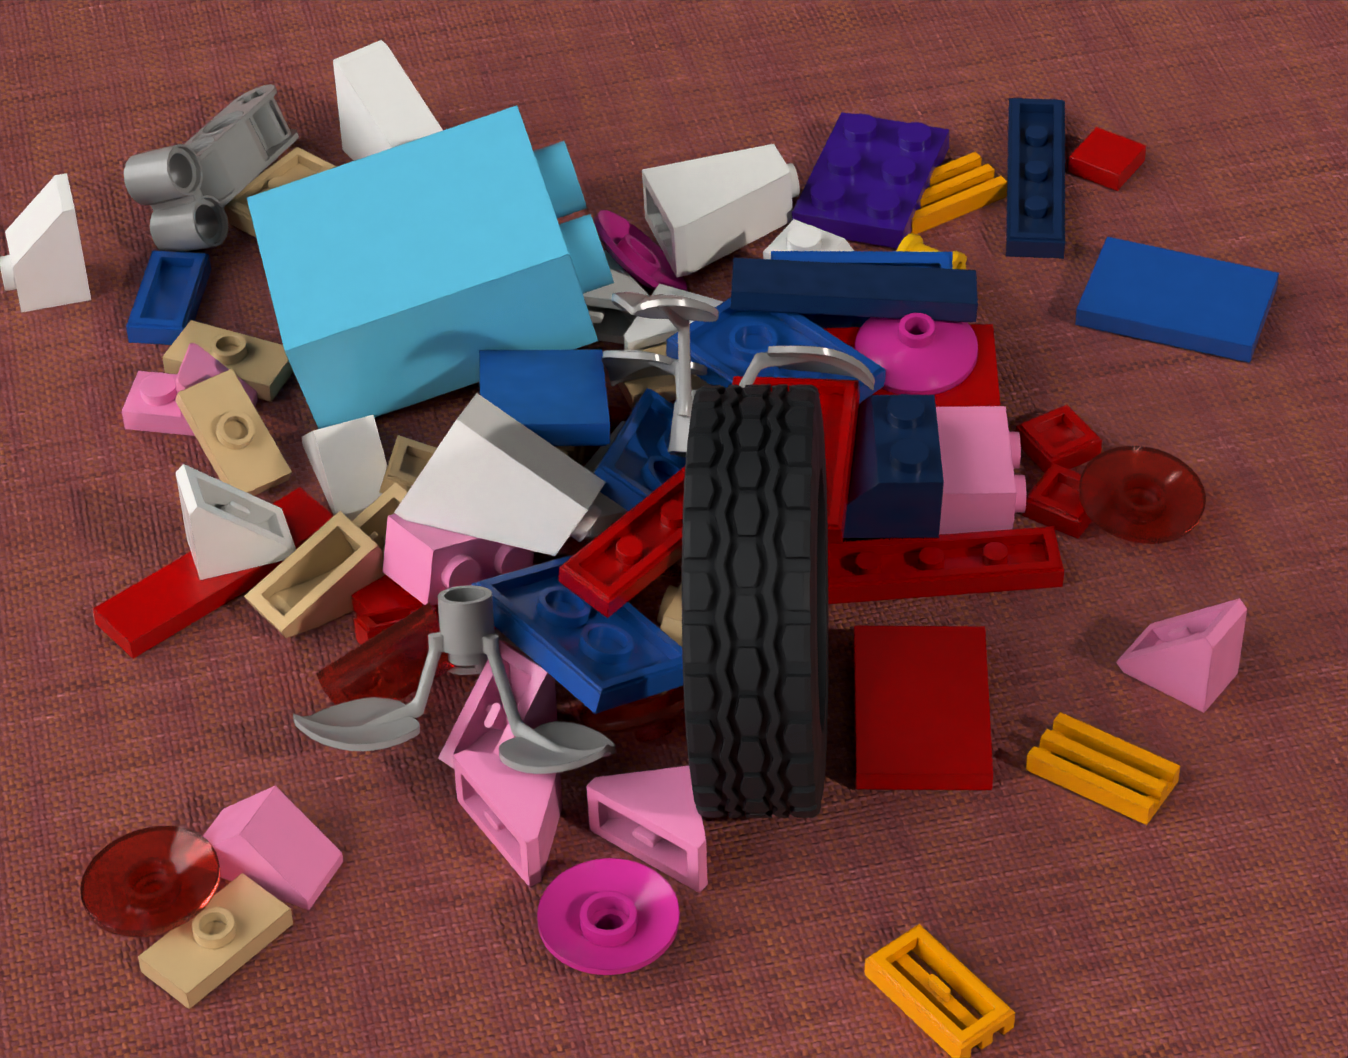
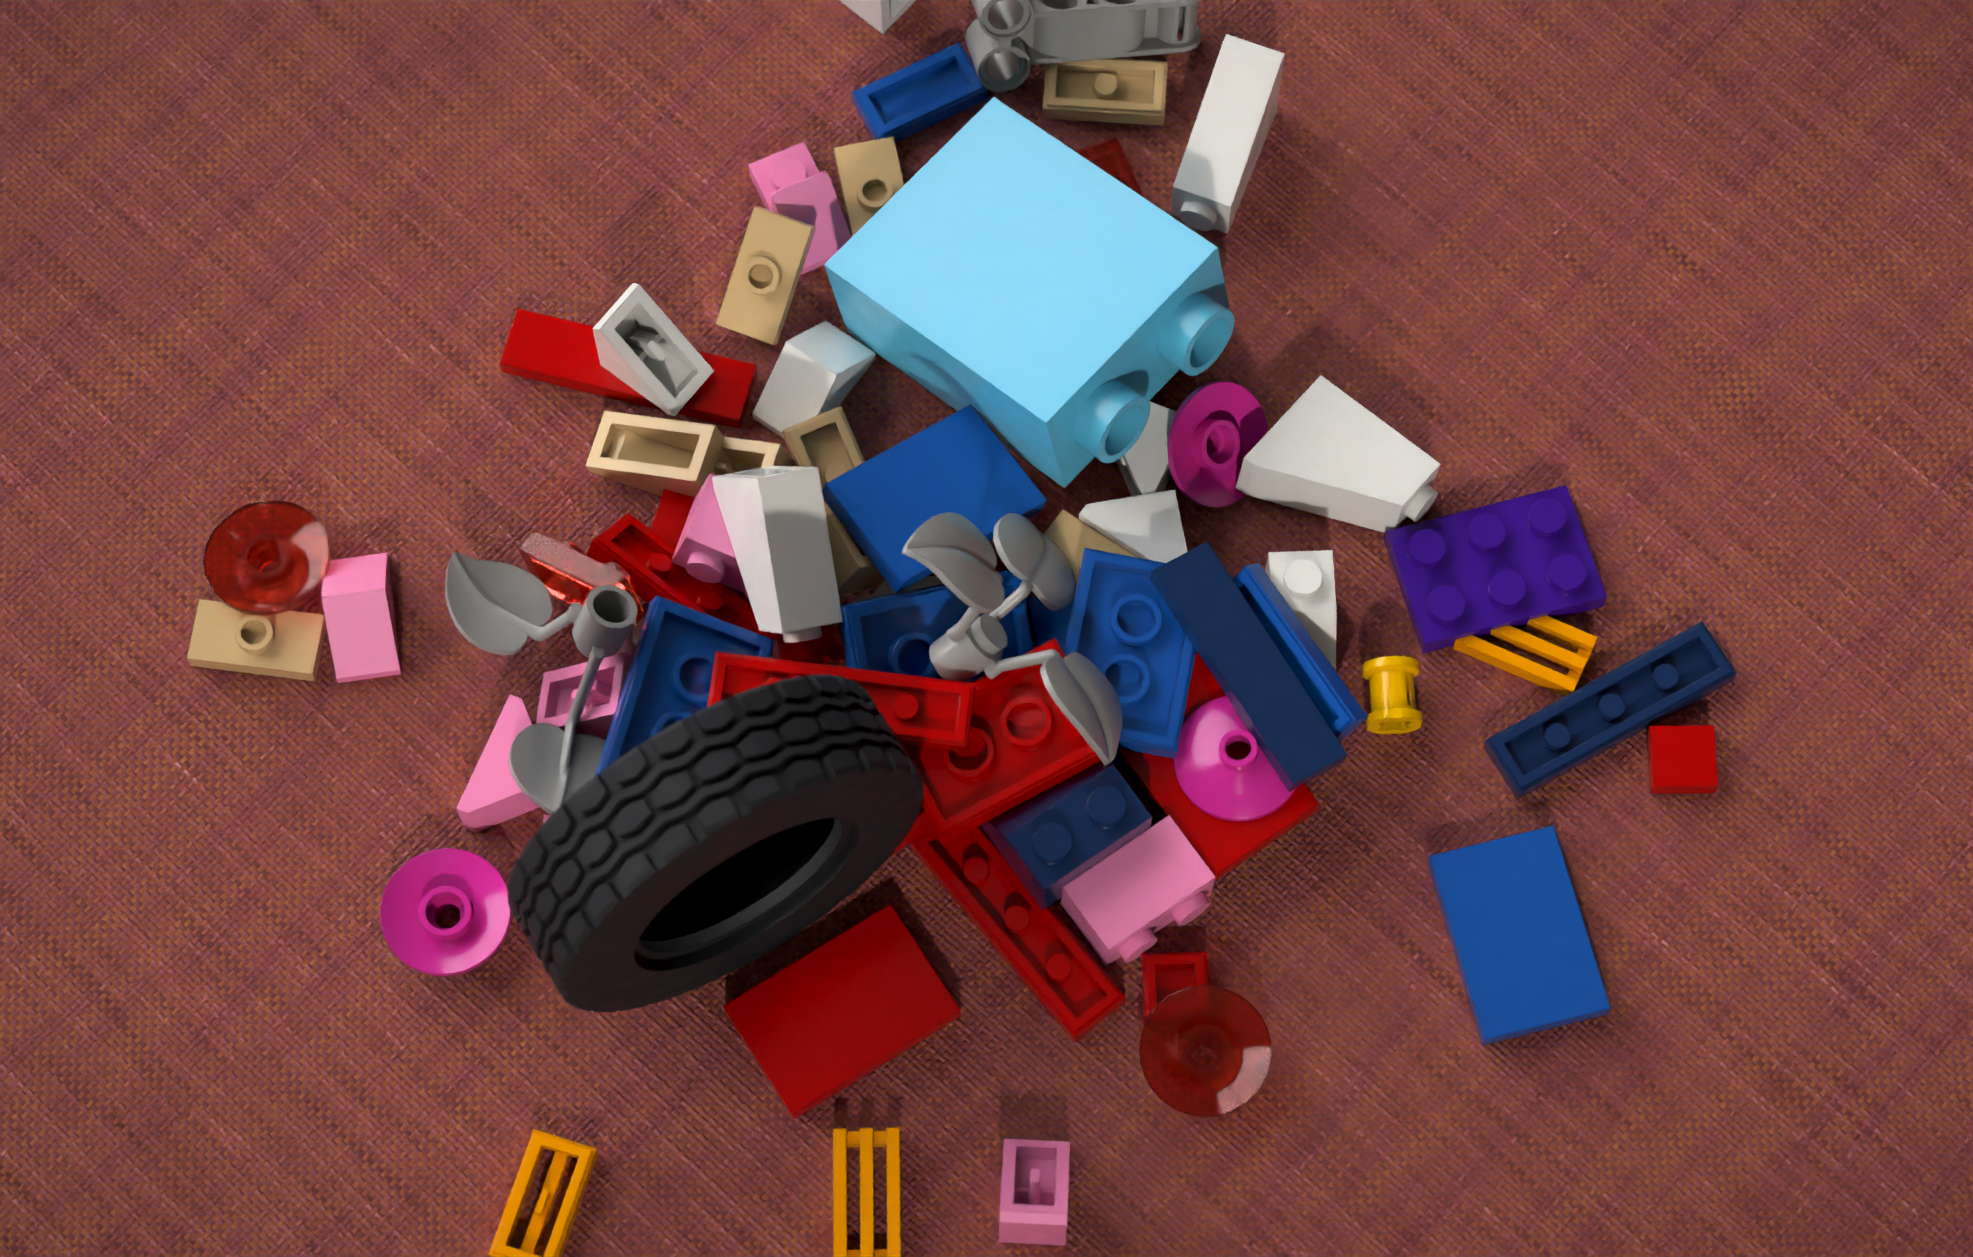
camera: 55 degrees right, 25 degrees up
red tile [1015,404,1102,473] -> none

